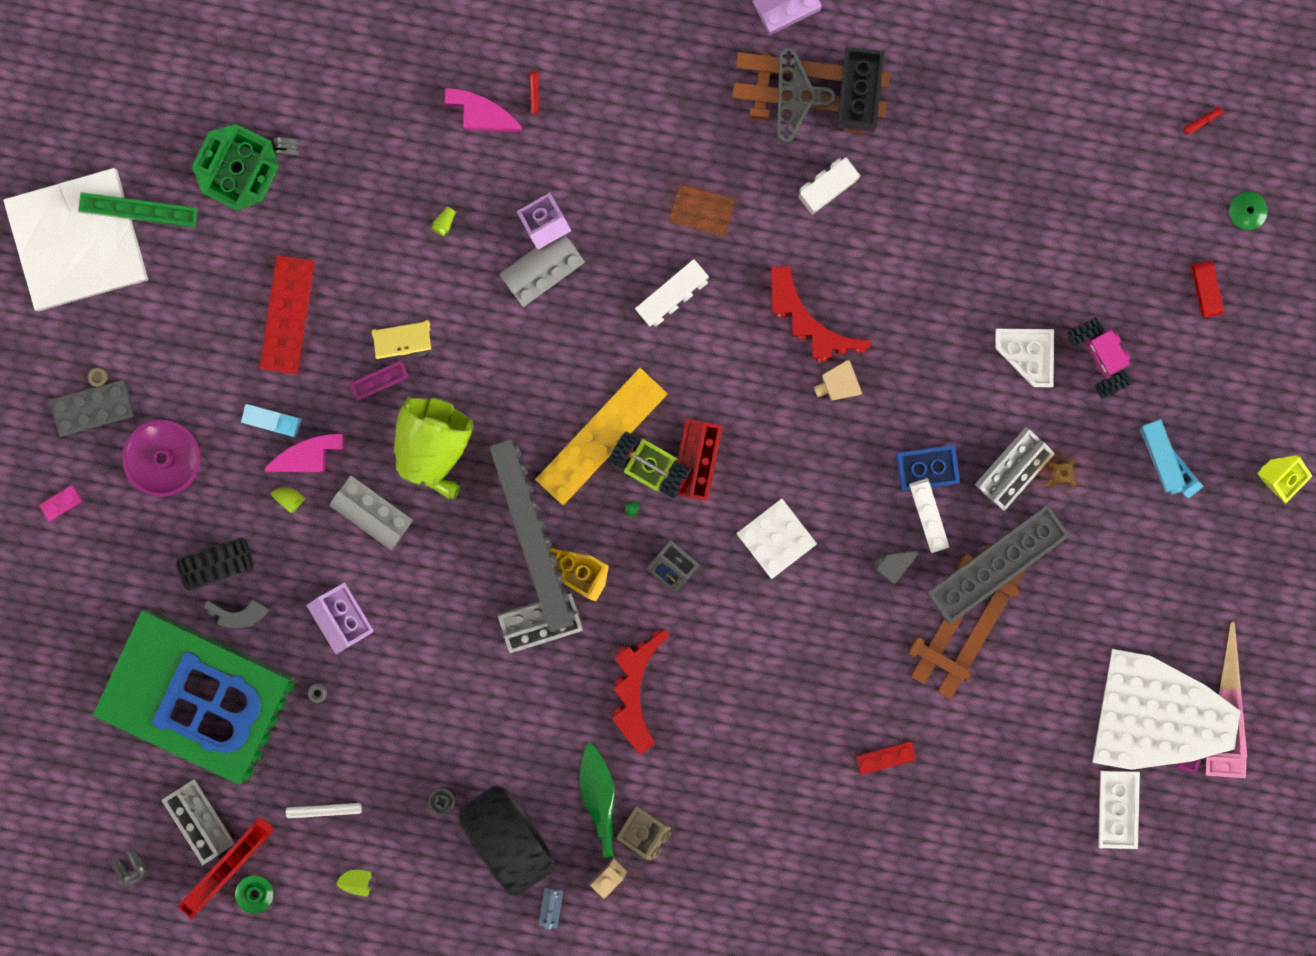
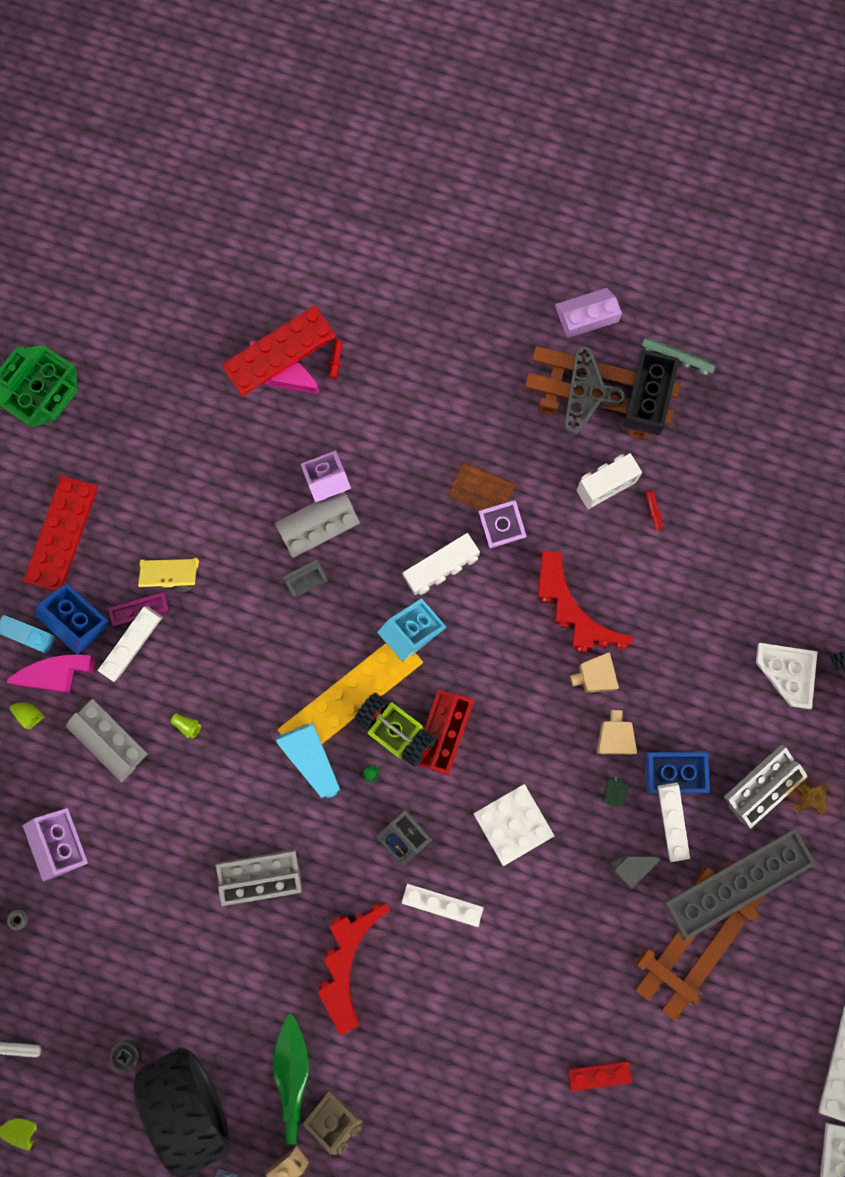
camera: 10 degrees right, 10 degrees down
dark grey wheel [273,138,300,157] -> none
lime piece [394,397,474,487] -> none
lime cone [431,207,456,237] -> none
dark grey brick [489,439,576,632] -> none
yellow wedge [549,548,609,601] -> none
none -> blue brick [36,583,108,655]
none -> white brick [98,606,163,682]
none -> red plate [221,305,336,397]
none -> medium azure slope [276,722,340,798]
none -> dark grey hinge [283,560,328,599]
none -> medium azure slope [377,599,446,662]
none -> white plate [402,884,484,927]
none -> lavender brick [479,500,527,549]
none -> tan torso [597,710,637,755]
none -> clear green brick [601,777,629,808]
none -> sand green plate [642,336,715,375]
none -> red piece [645,489,664,531]

